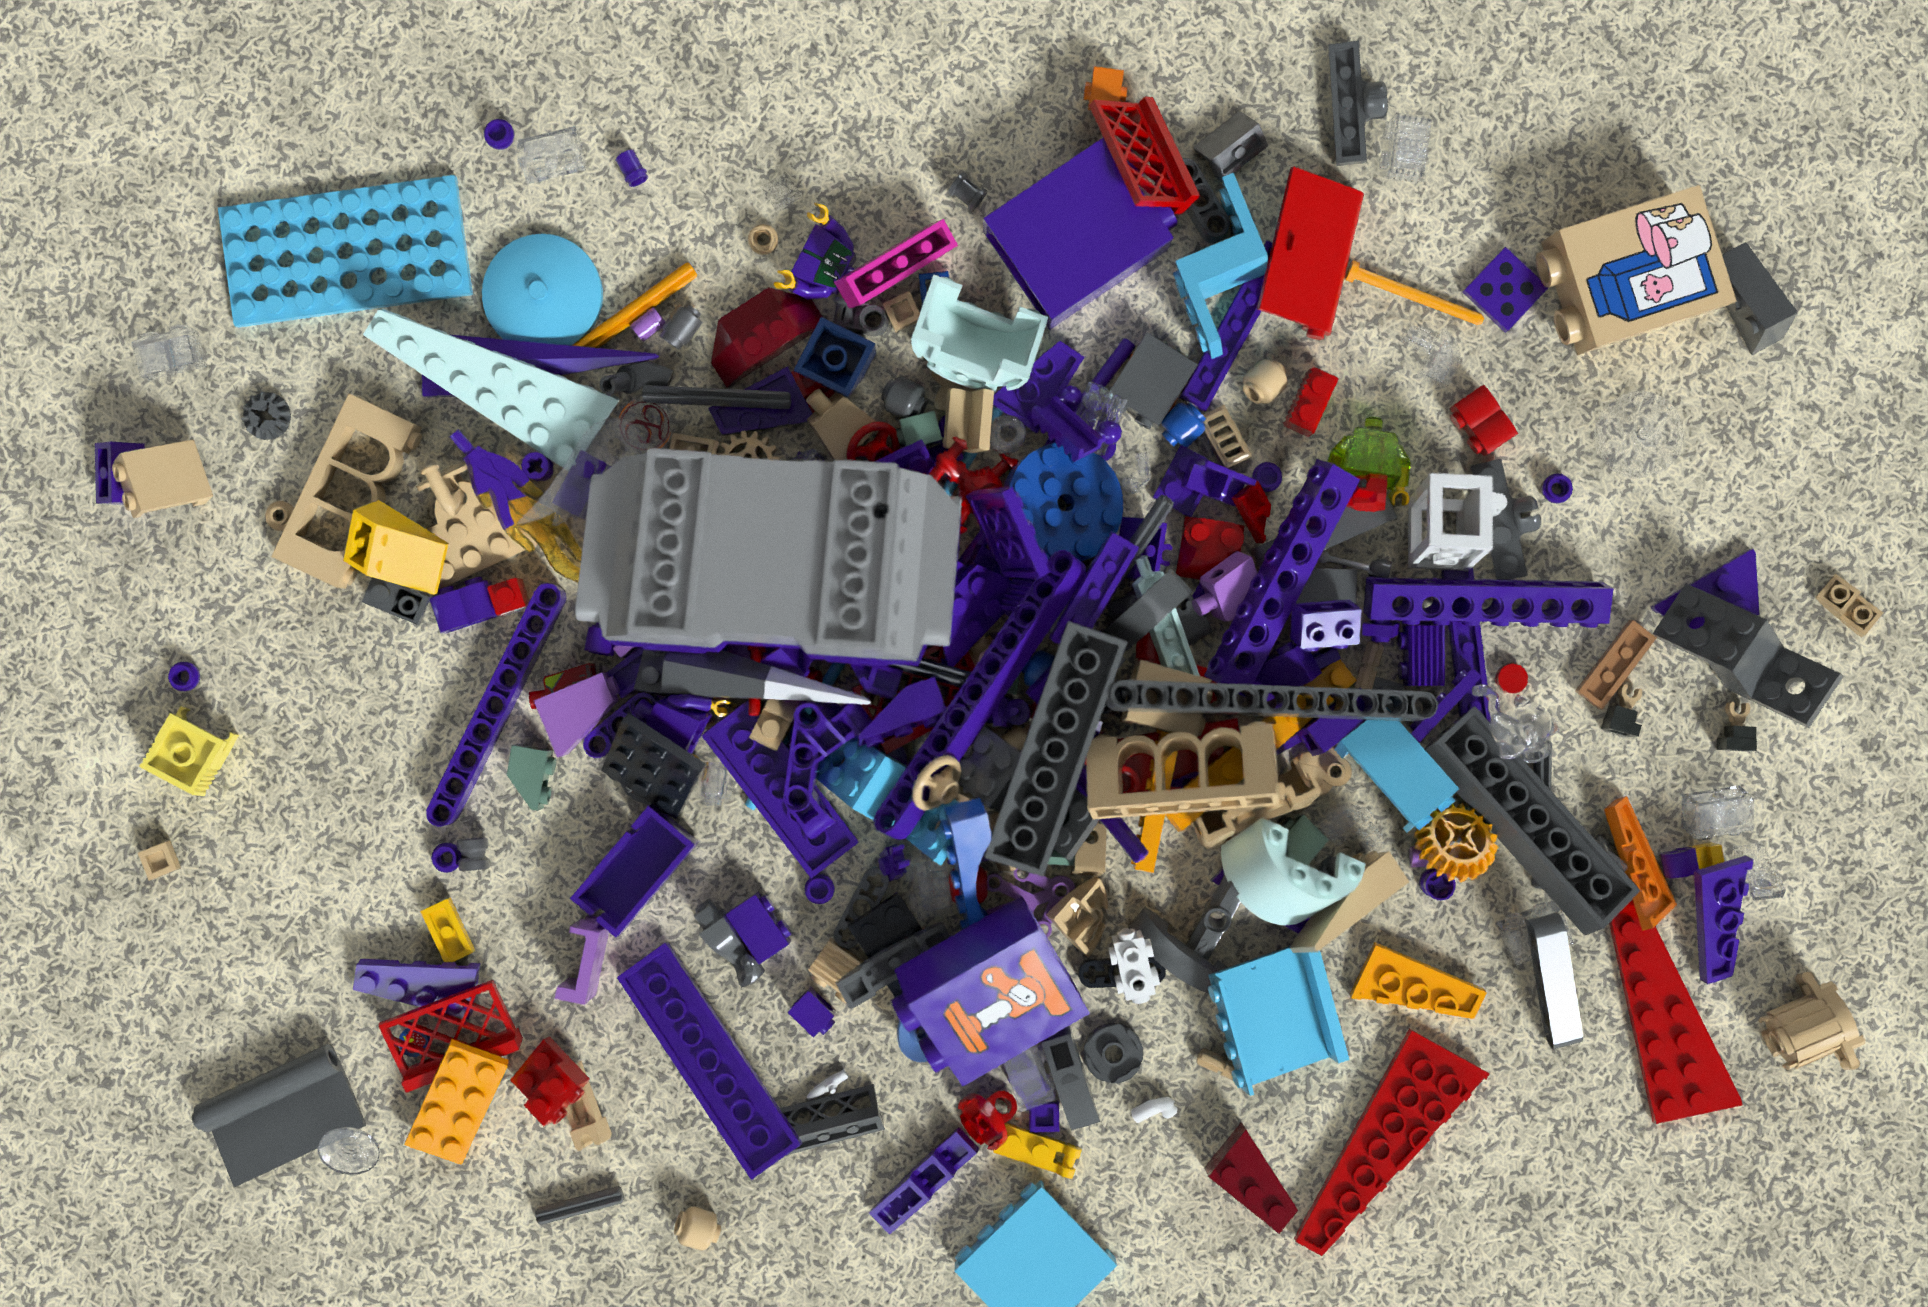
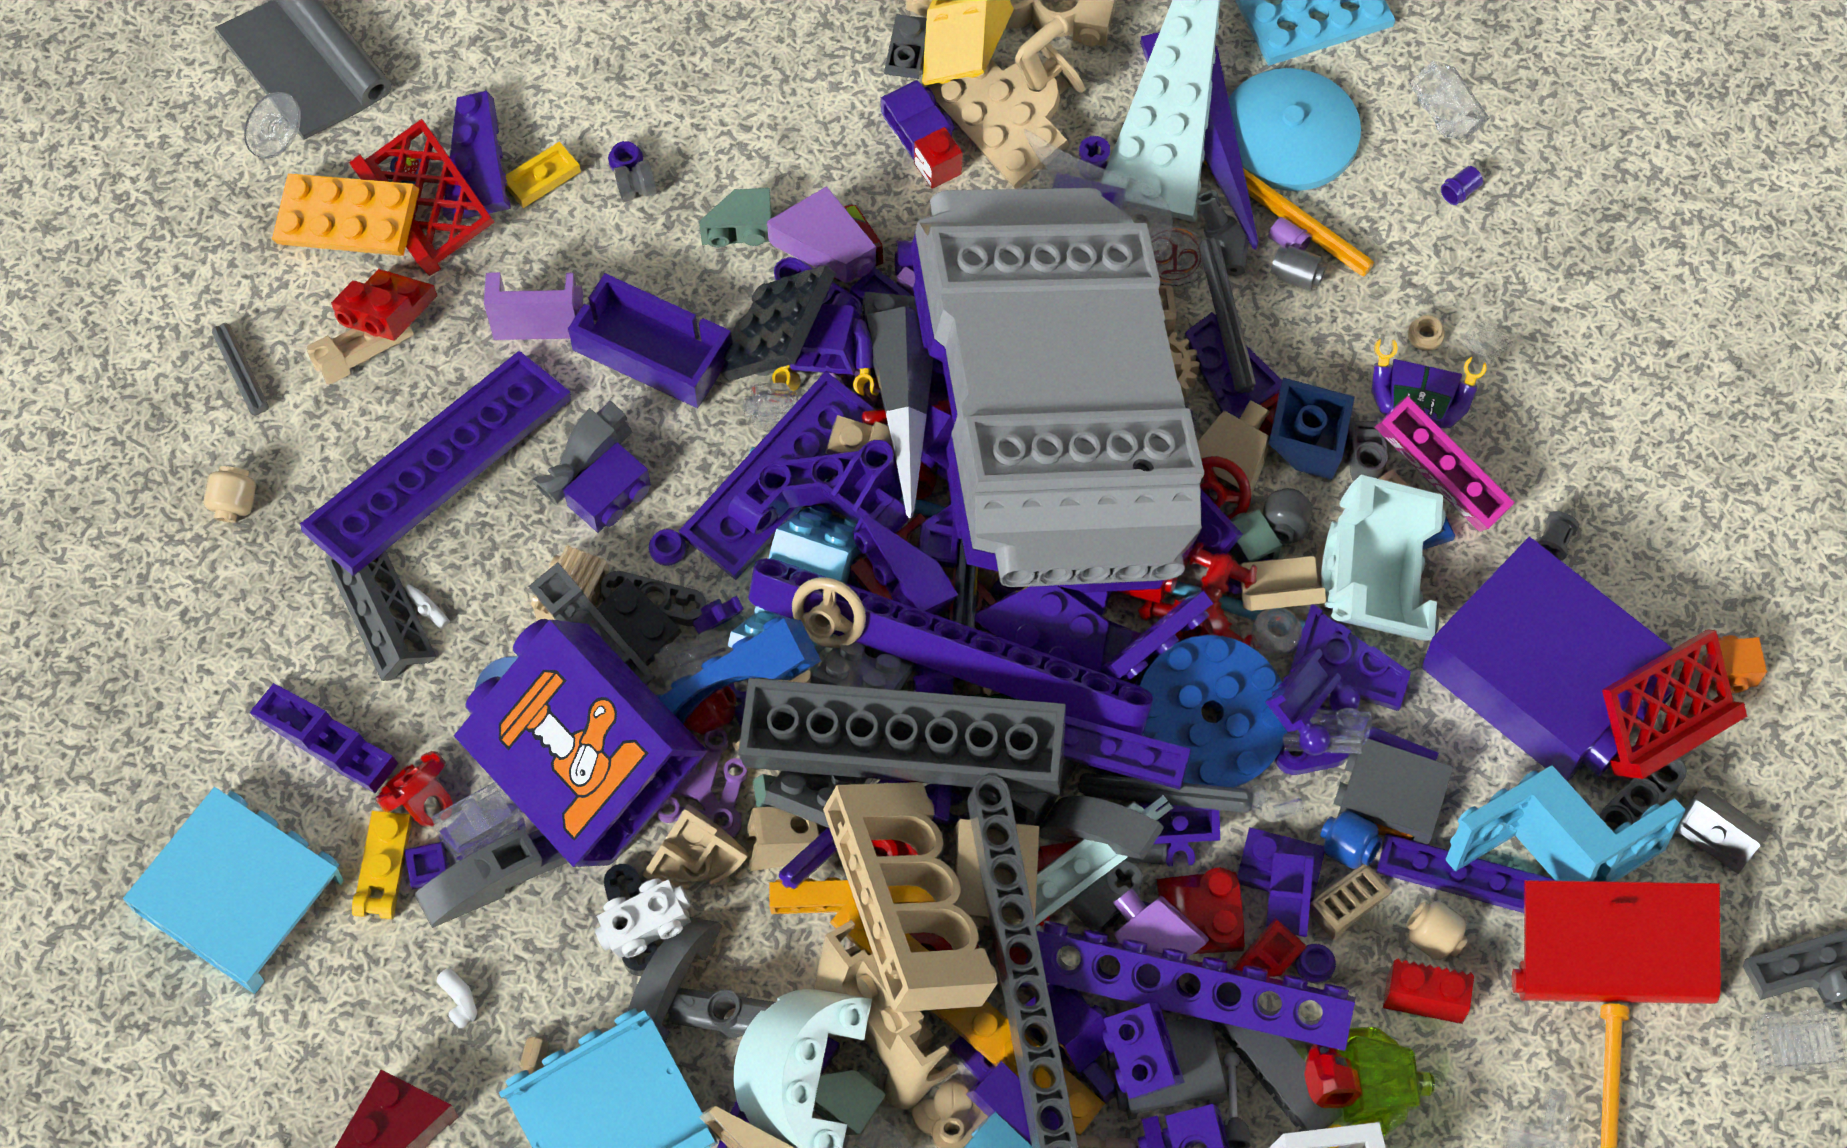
camera: 80 degrees right, 25 degrees down
dark purple beam [426,583,567,827] -> none
piece [449,429,582,583] -> none
dark purple plate [484,119,515,150] -> none
dark red wedge [711,287,823,388] -> none
dark purple brick [787,986,836,1038] -> none
dark grey tile [1084,1023,1143,1084] -> none

